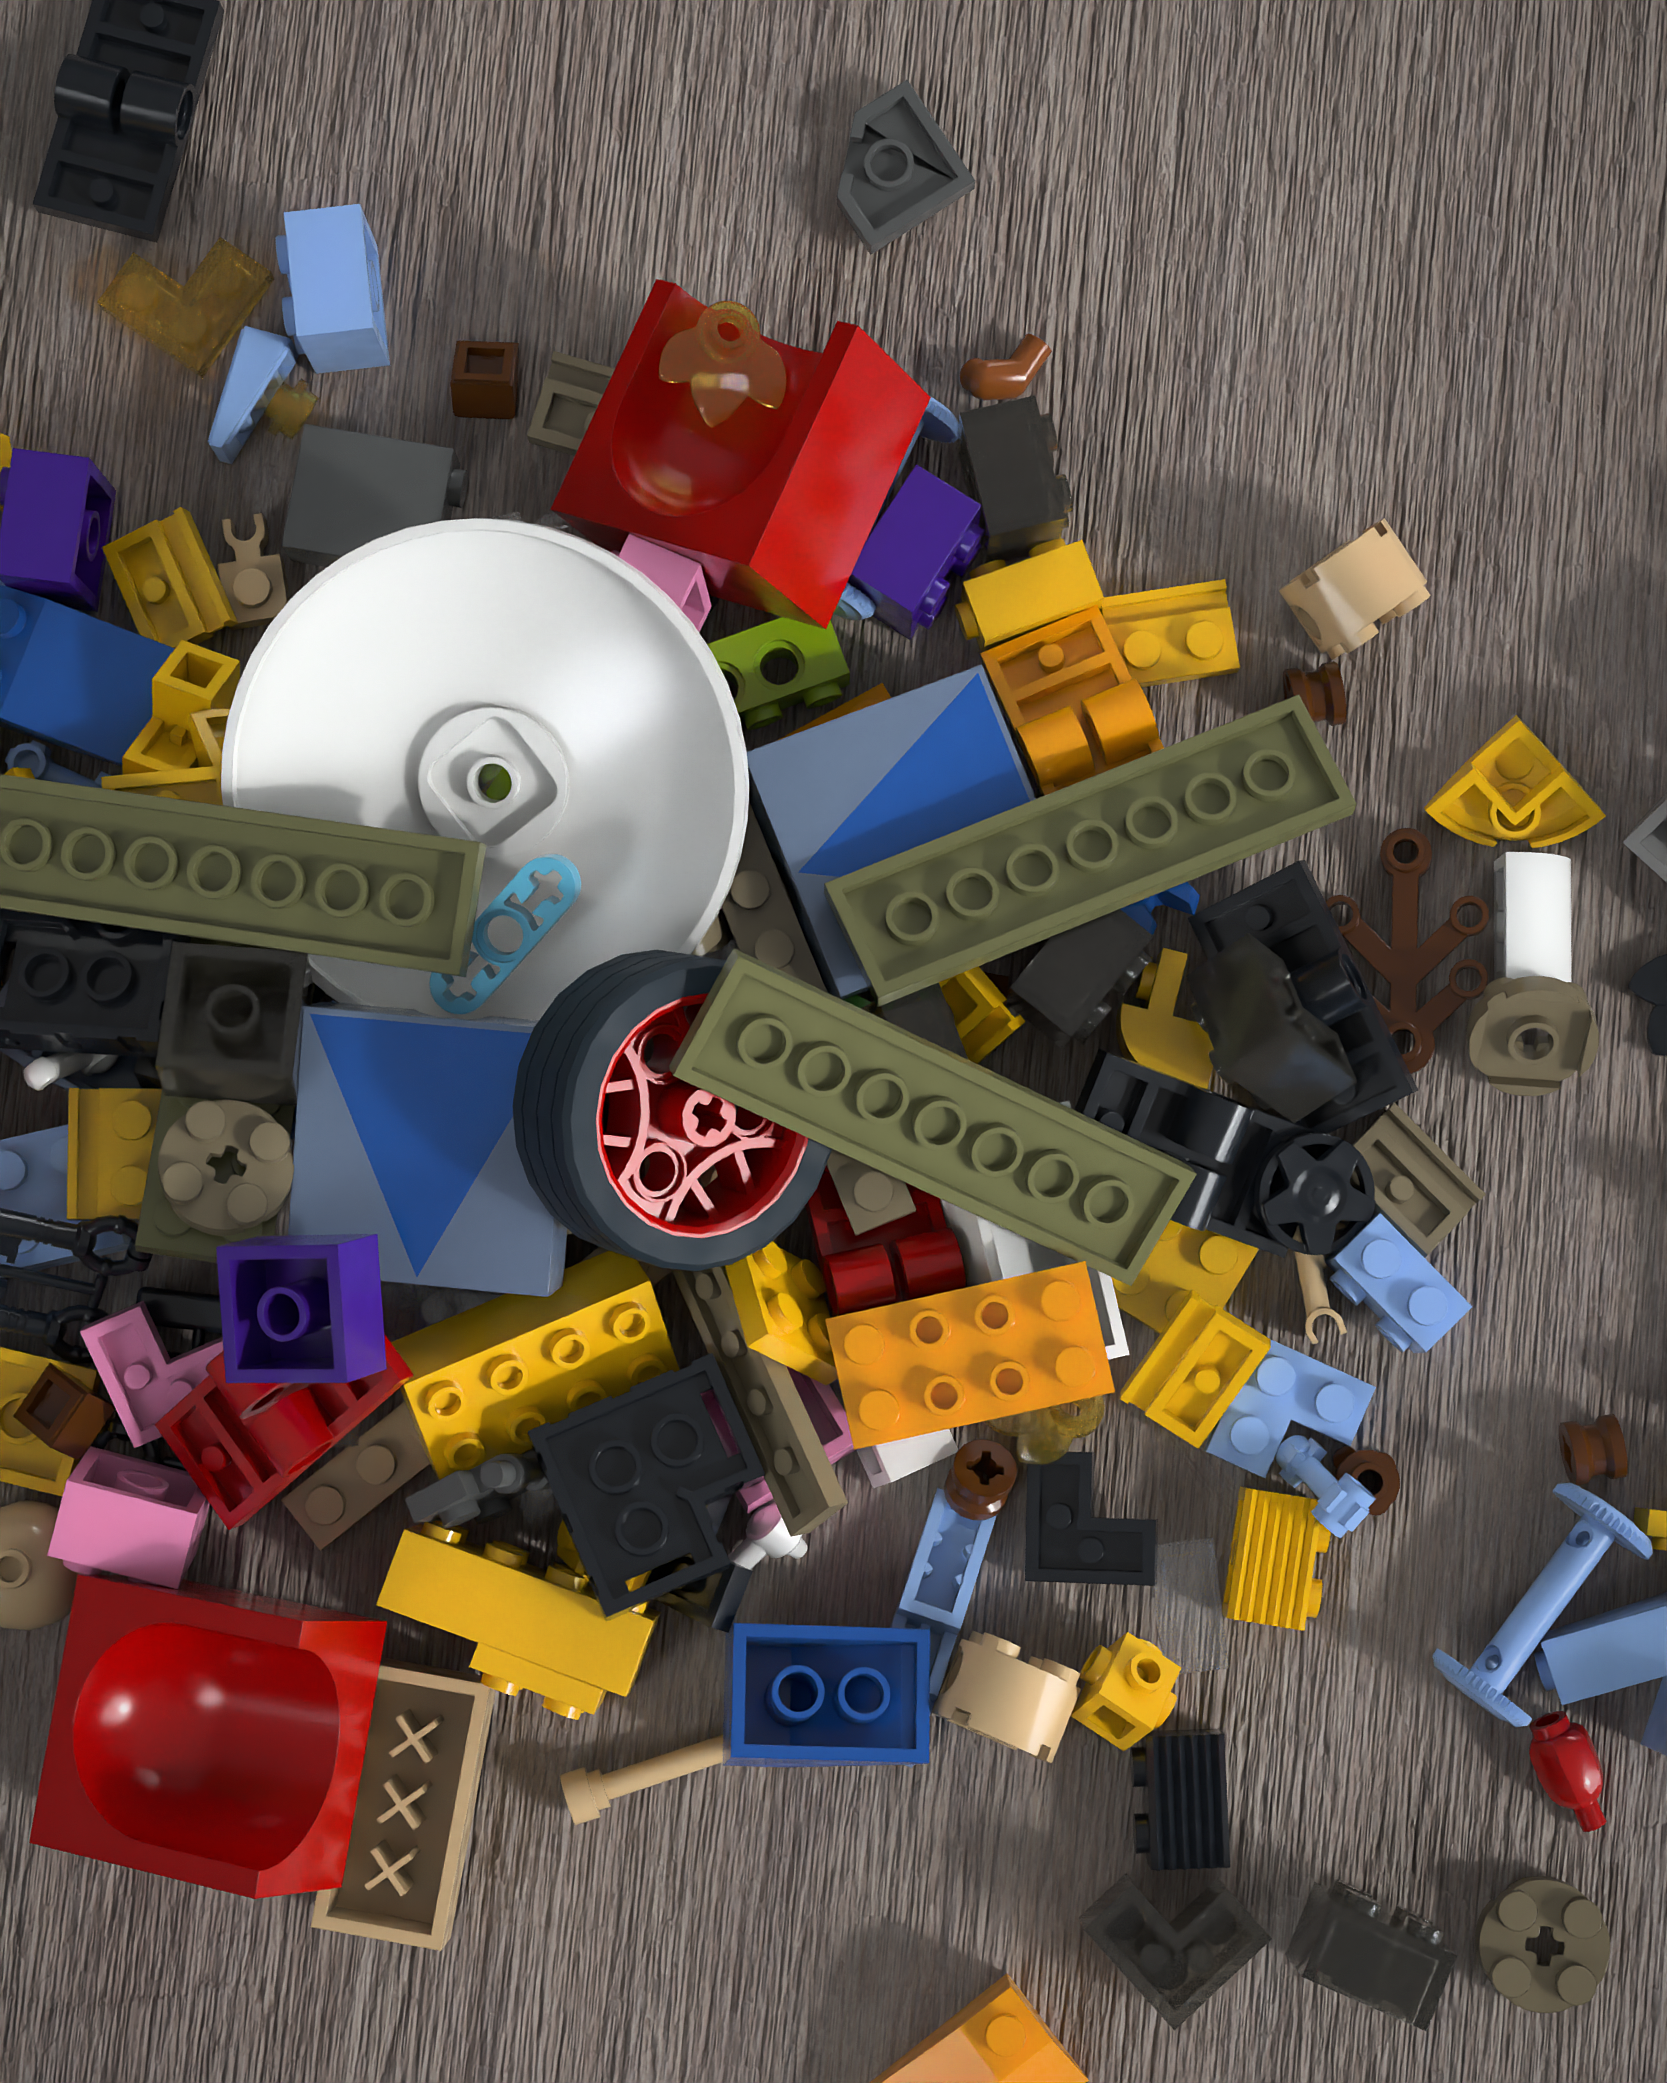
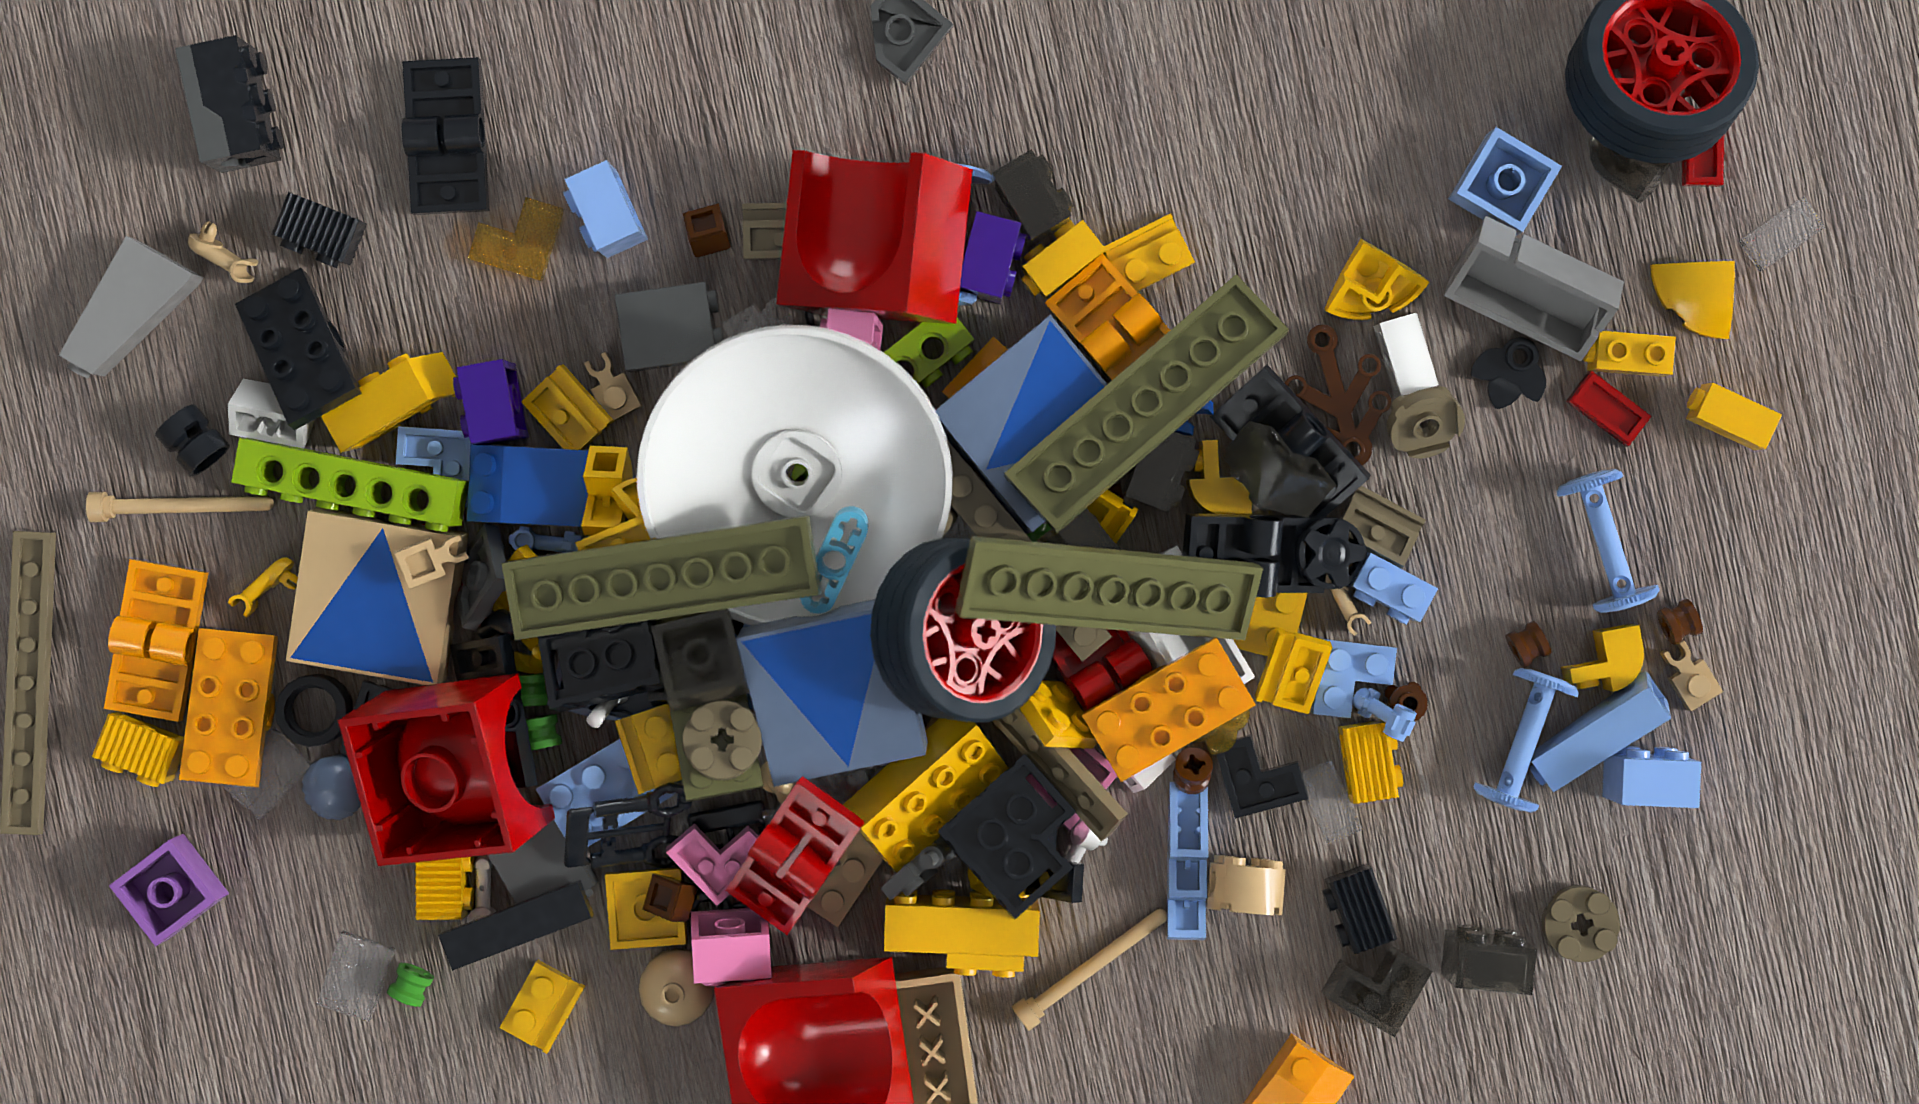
camera: 15 degrees left, 5 degrees up
light blue slope [208,326,299,464] -> none
dark purple brick [216,1234,387,1383] -> none
clear yellow plate [264,378,319,440] -> none
plate [659,301,786,427] -> none
blue slope [723,1623,930,1767] -> none
dark orange arm [960,334,1052,400] -> none
yellow brick [1071,1632,1181,1751] -> none
tan brick [1278,518,1431,660] -> none
reddish brown wheel [1283,661,1346,726] -> none
red plant [1529,1711,1606,1832] -> none

